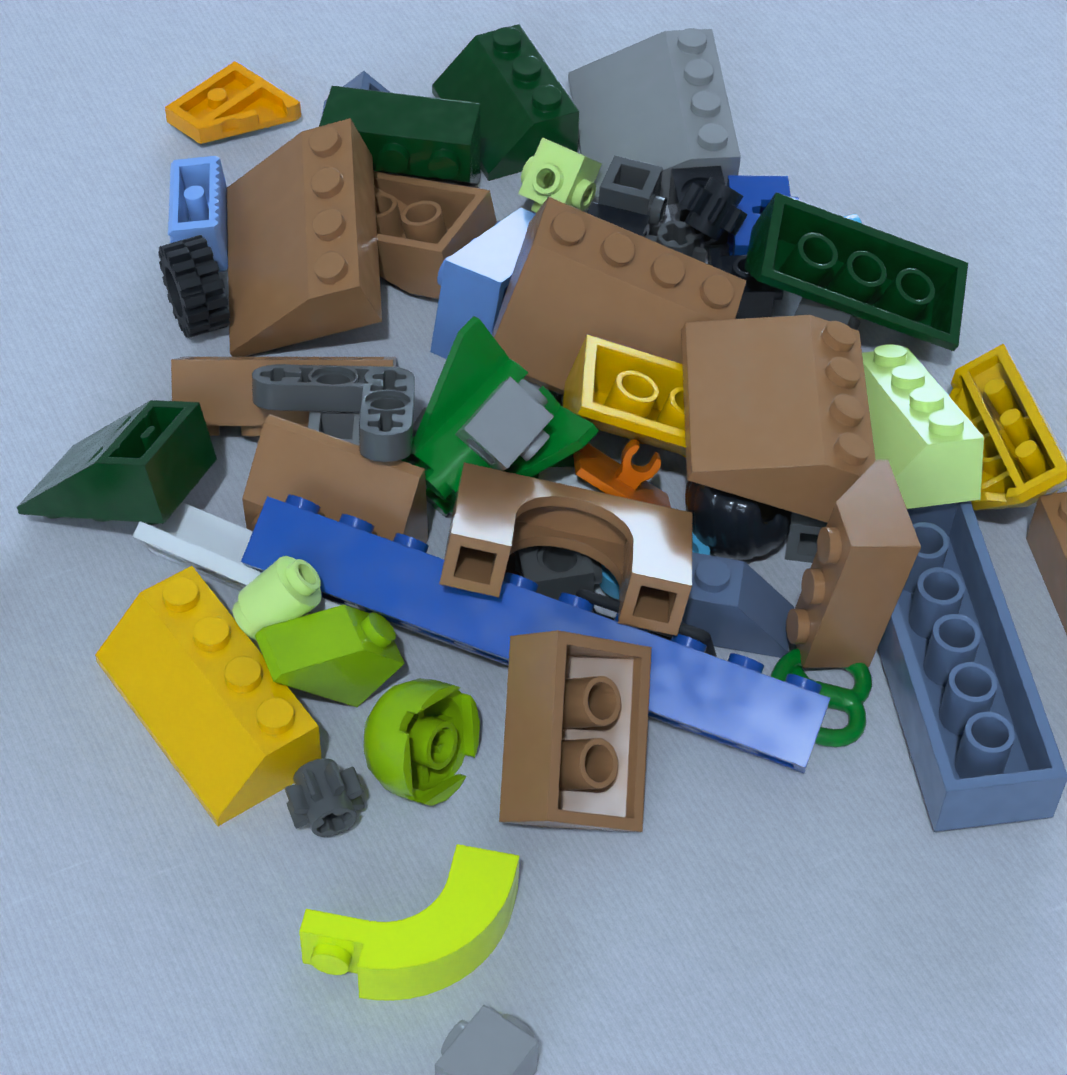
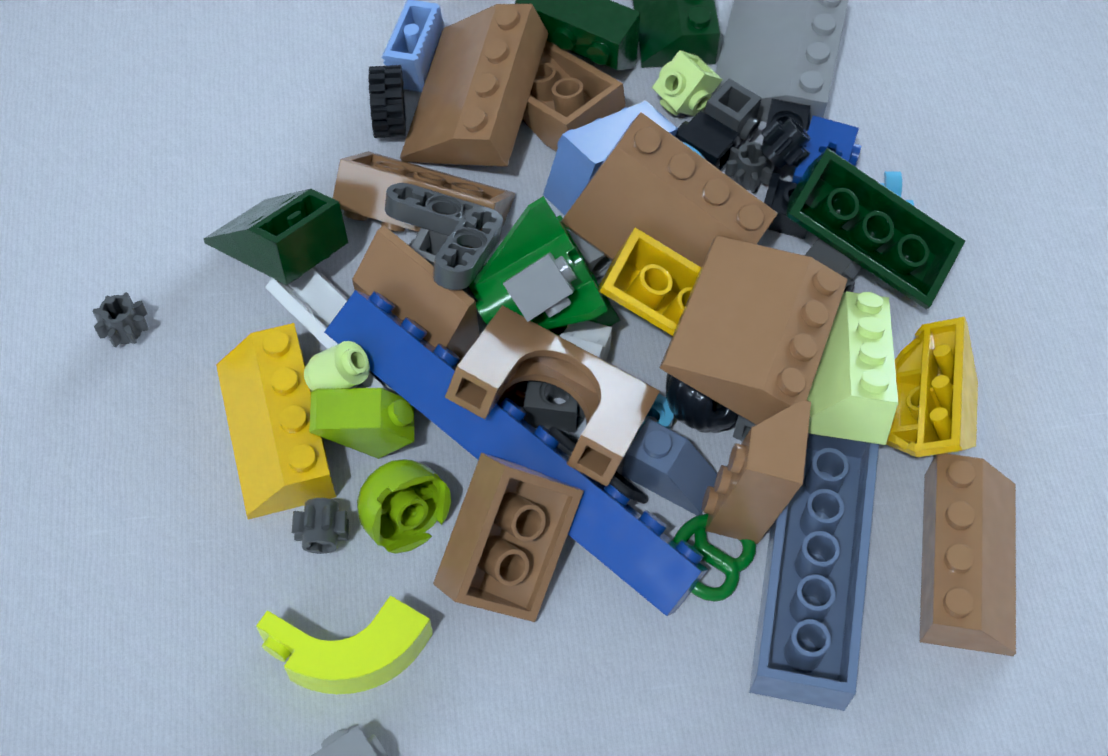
camera: 20 degrees right, 10 degrees up
orange piece [573,439,671,508] -> none

